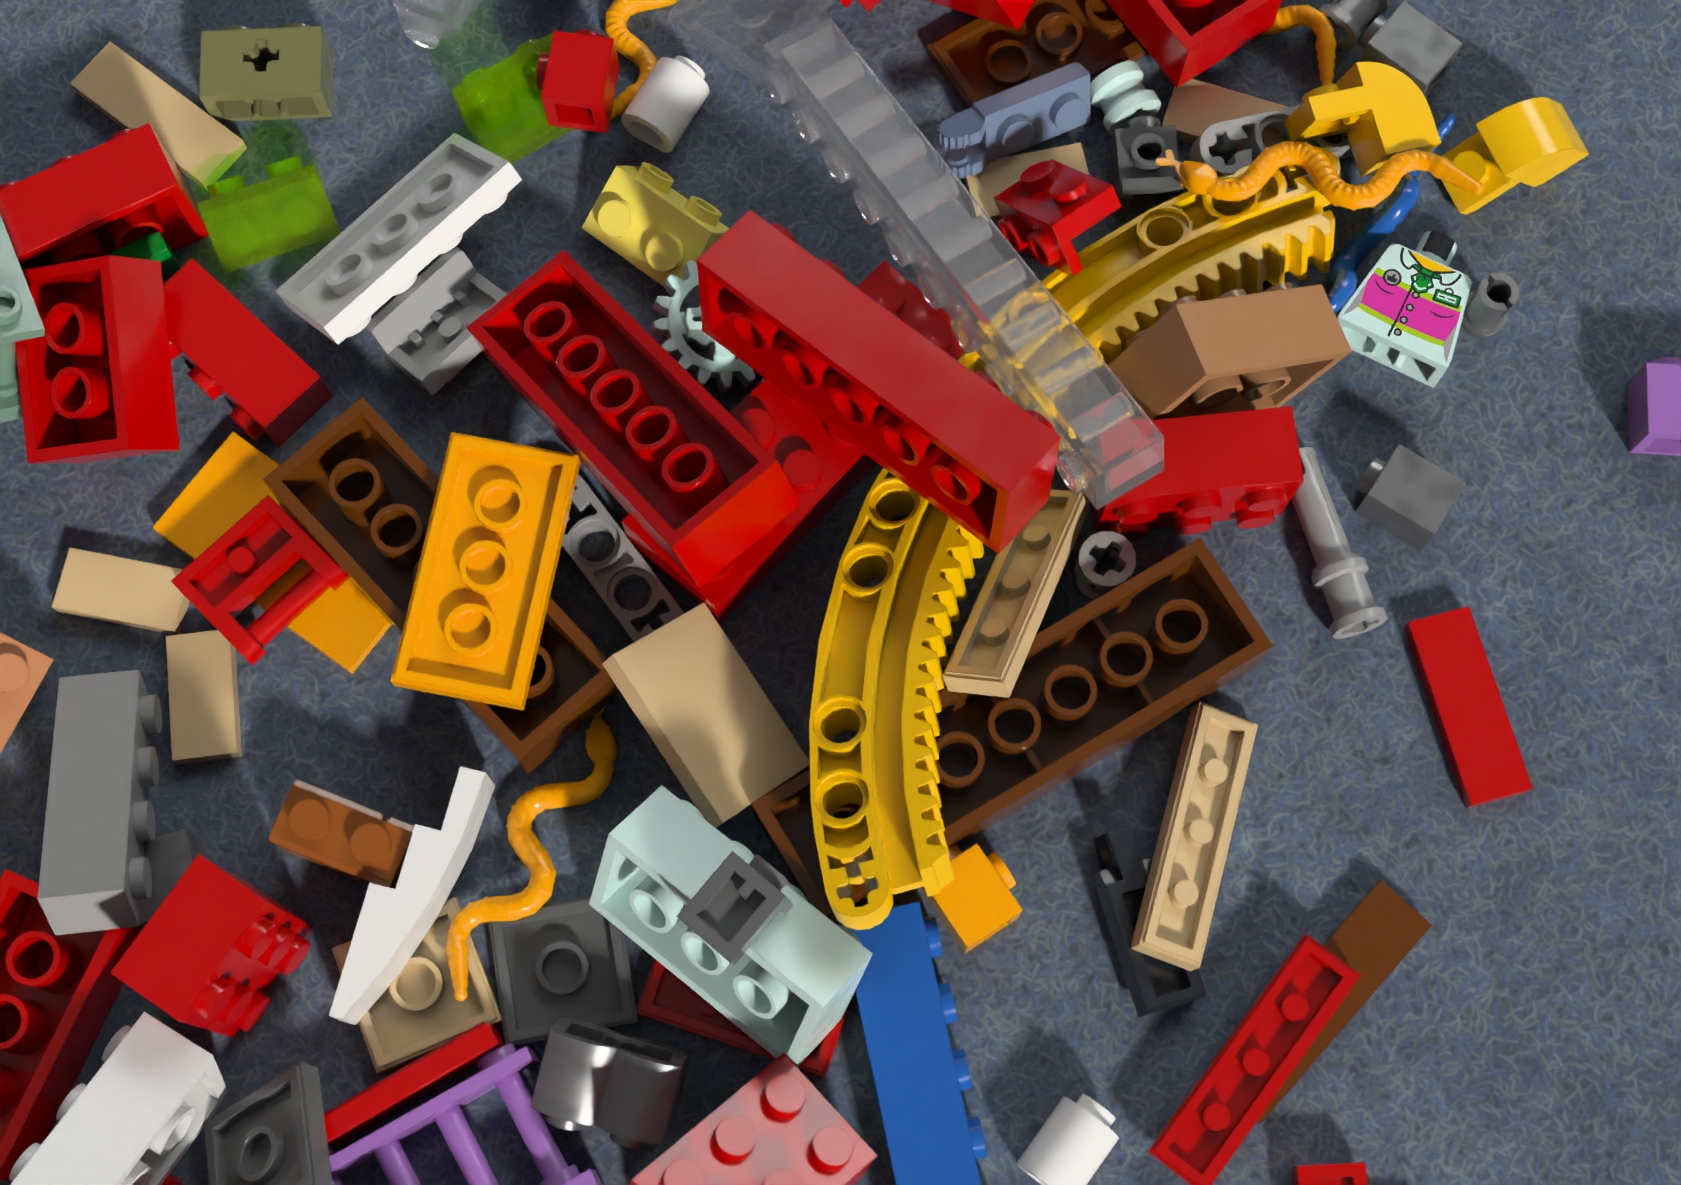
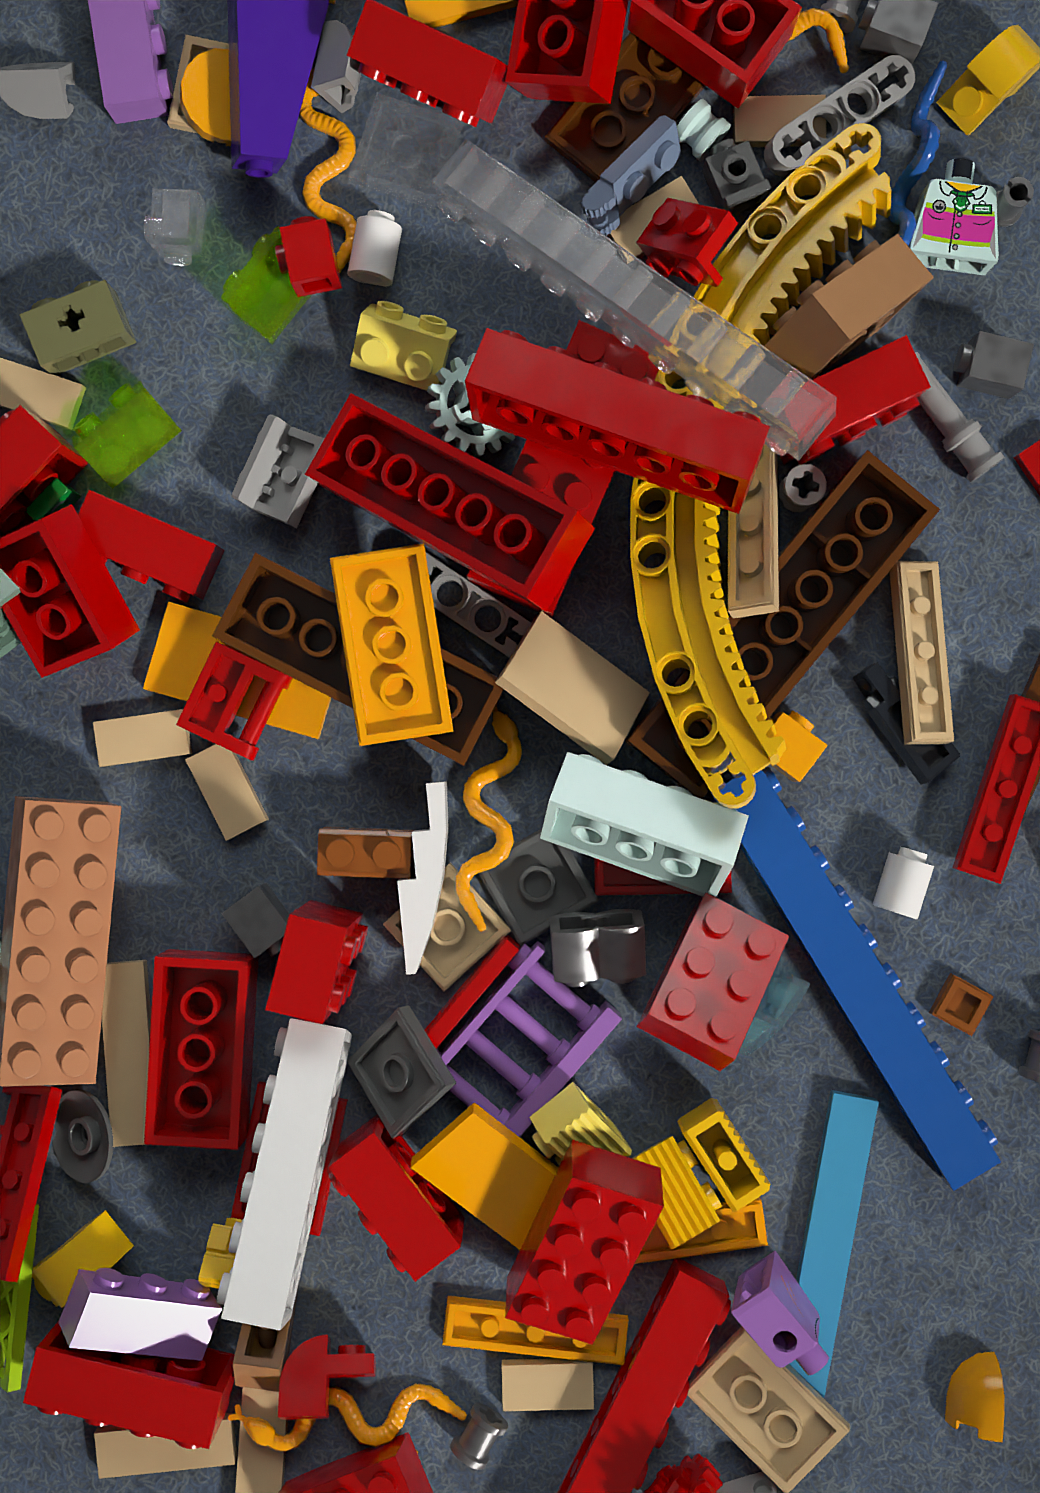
camera: 20 degrees left, 15 degrees up
light grey brick [37,670,162,936] -> none
white plate [275,133,522,345] -> none
dark grey bracket [677,851,793,965] -> none
light orange animal [1156,141,1484,211] -> none
yellow brick [1284,62,1441,177] -> none

